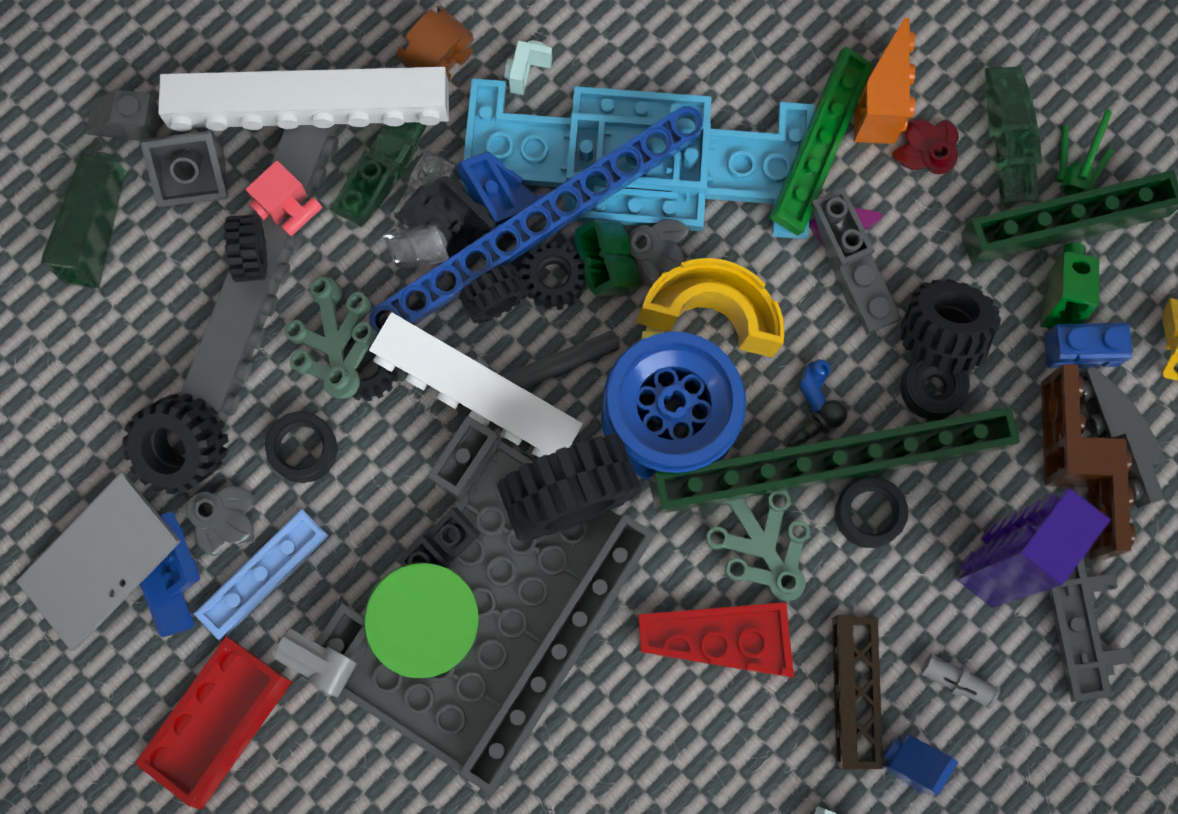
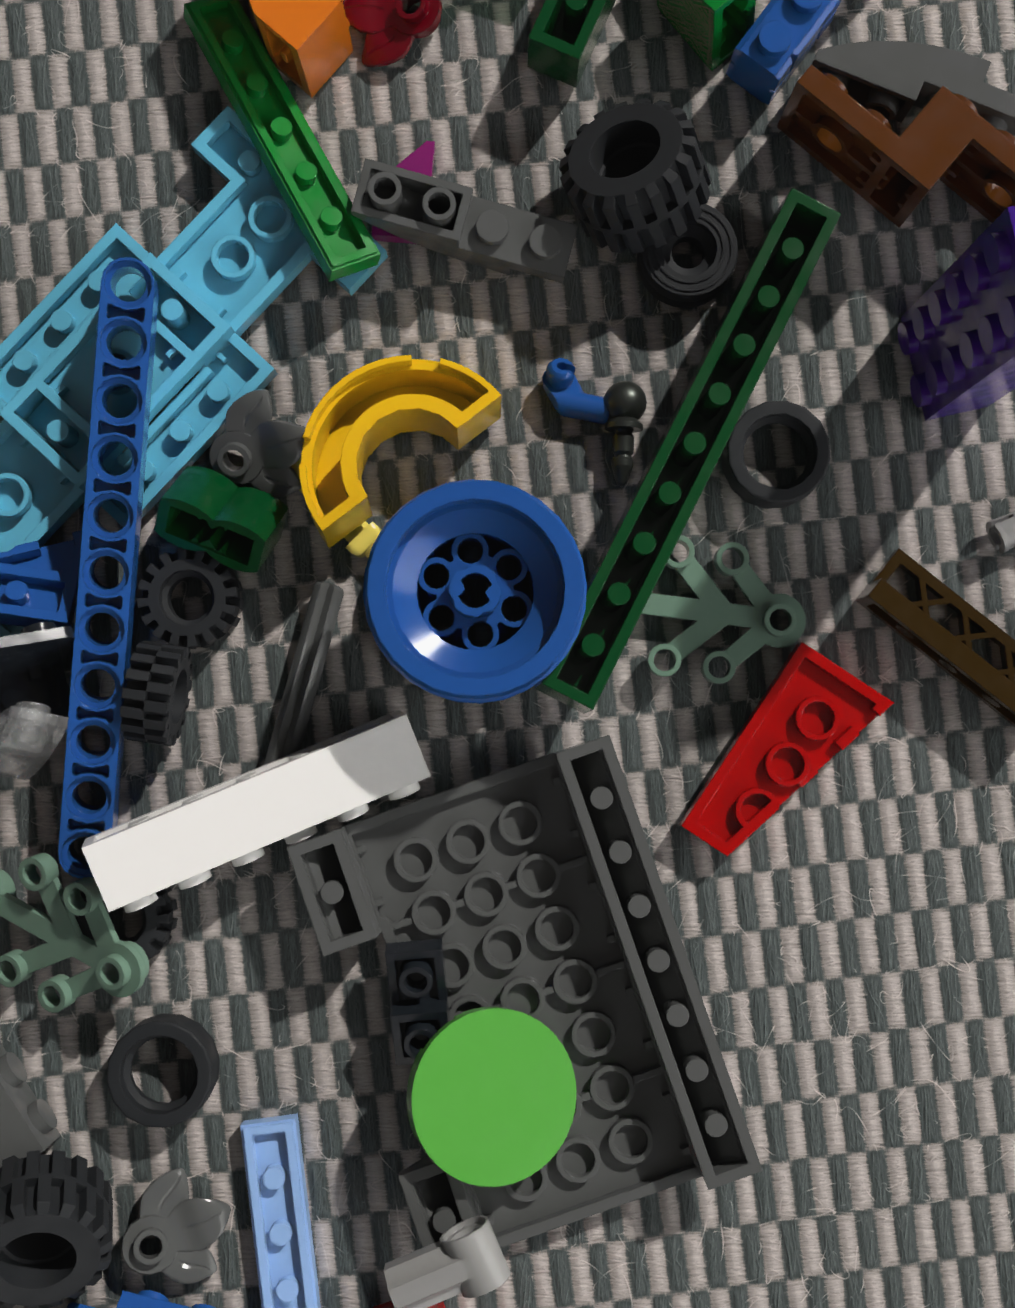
camera: 50 degrees left, 10 degrees up
black tyre [497,434,642,541] -> none

